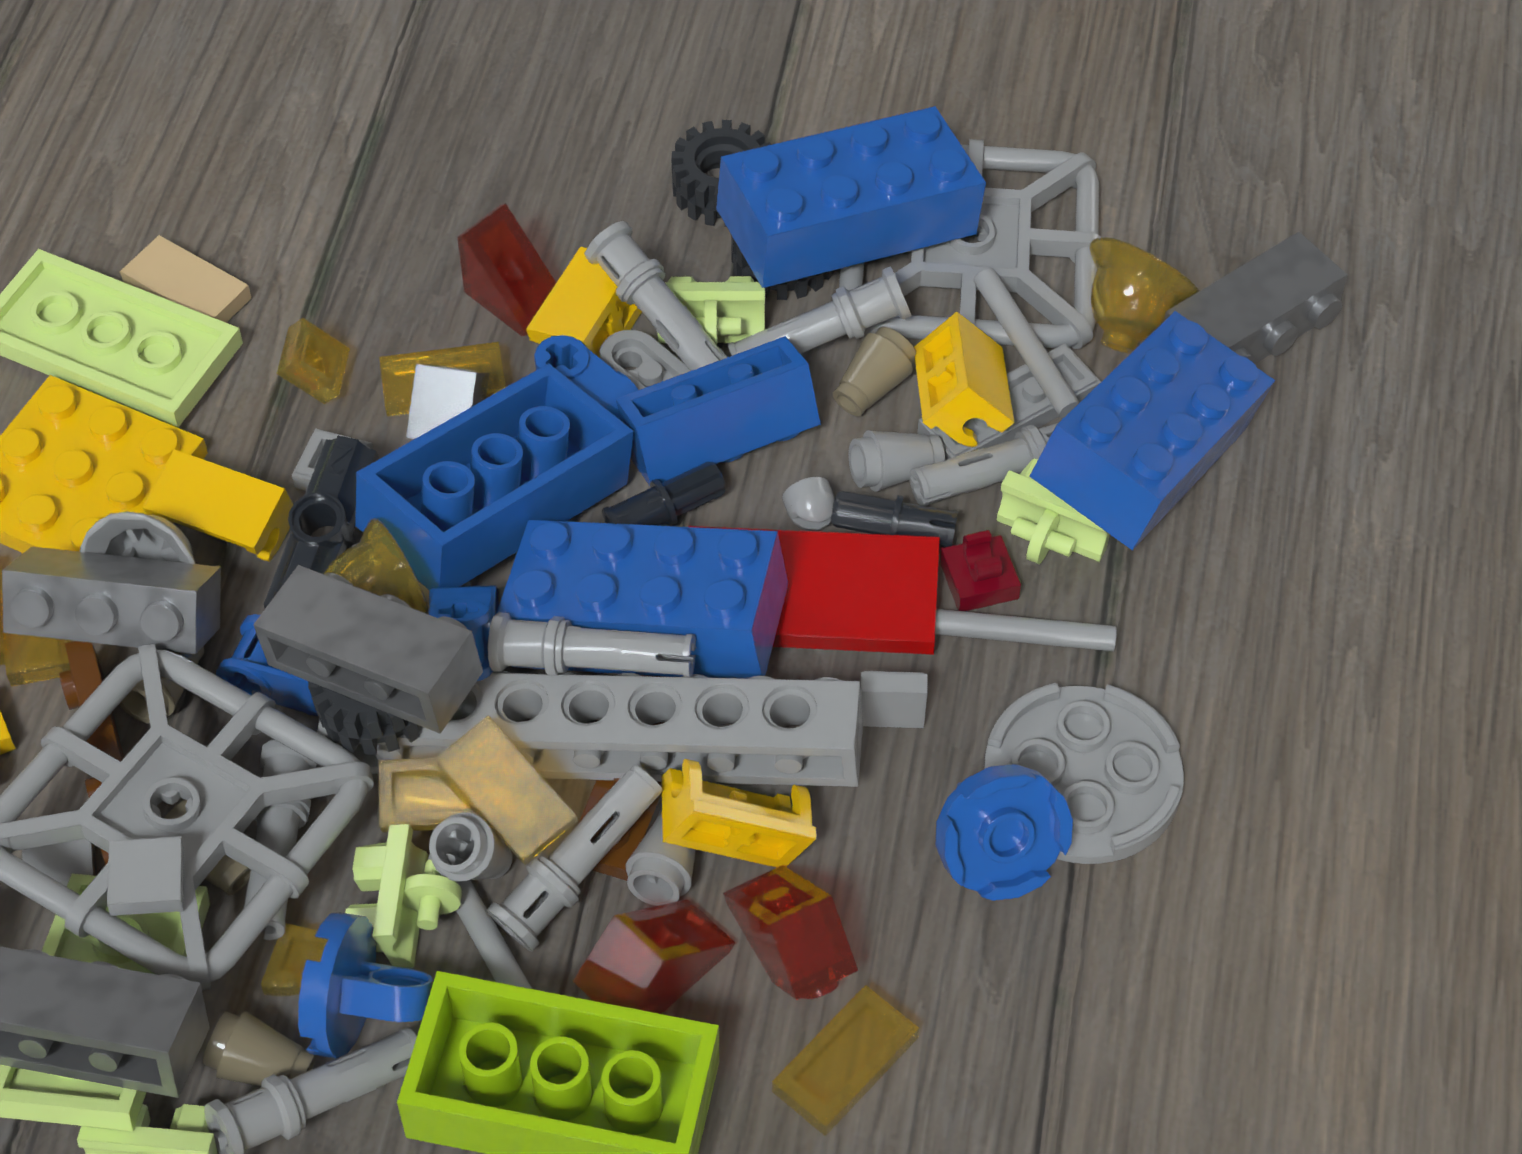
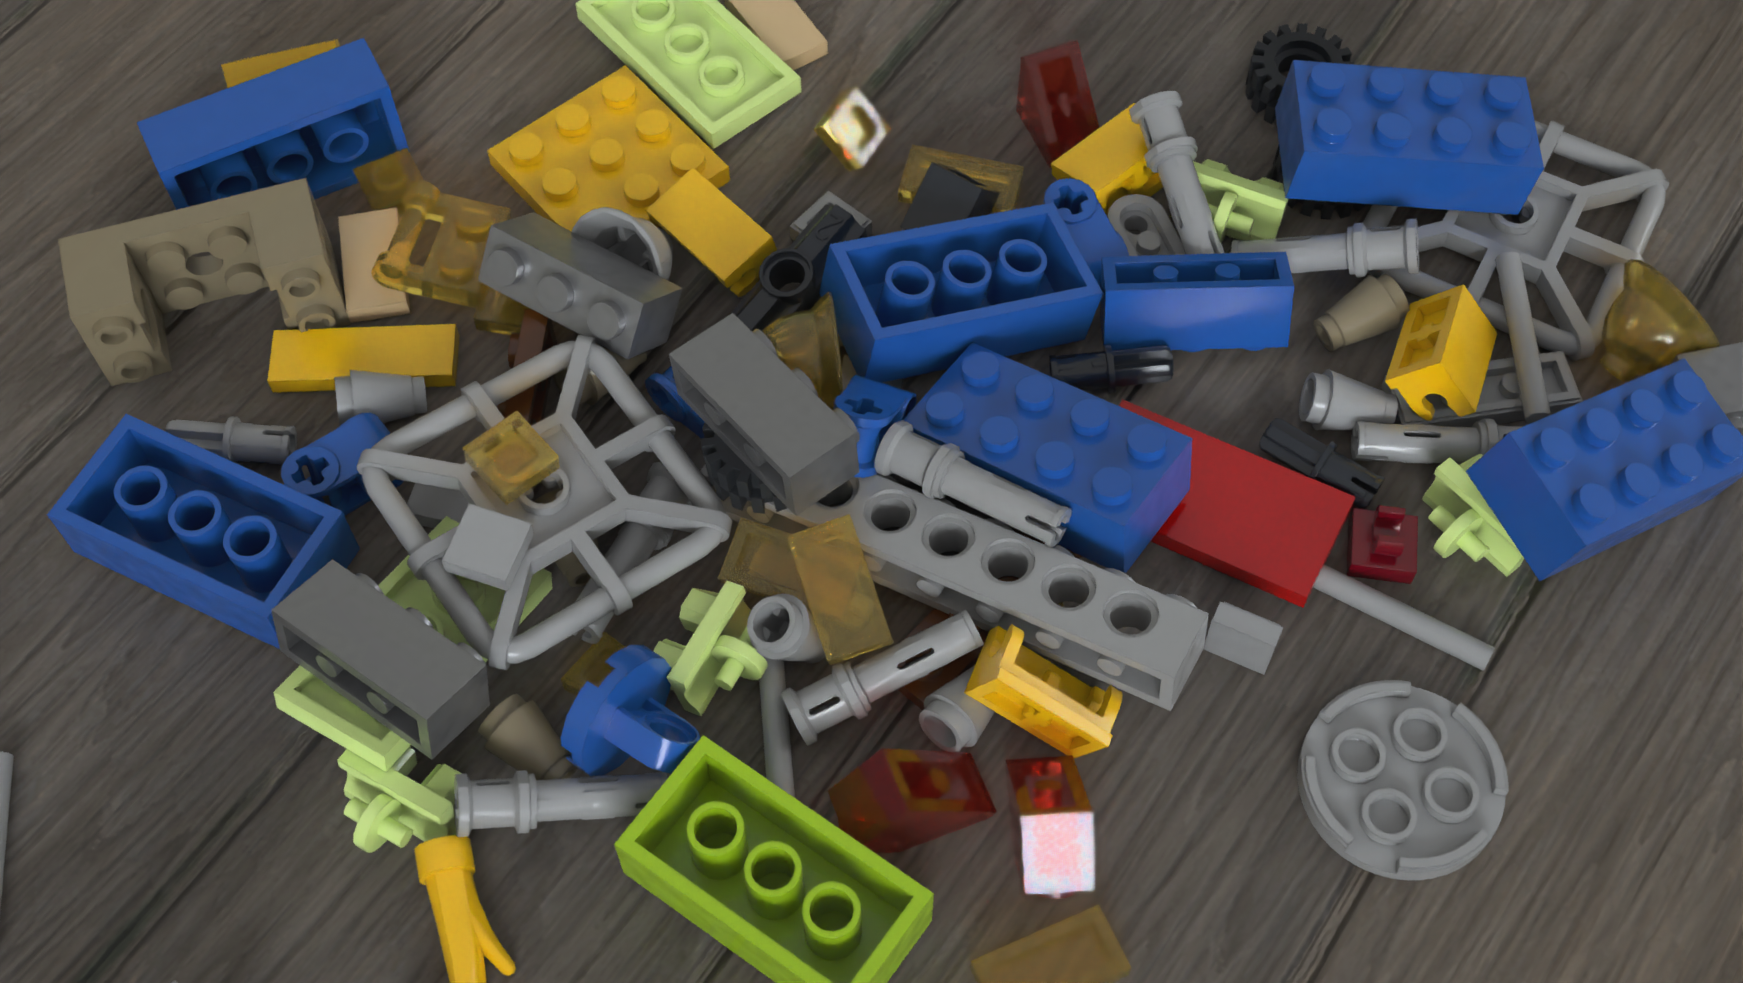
camera: 25 degrees right, 5 degrees up
light grey hinge [782,477,835,531] -> none
blue tile [935,764,1073,901] -> none
none -> clear yellow plate [463,411,560,505]

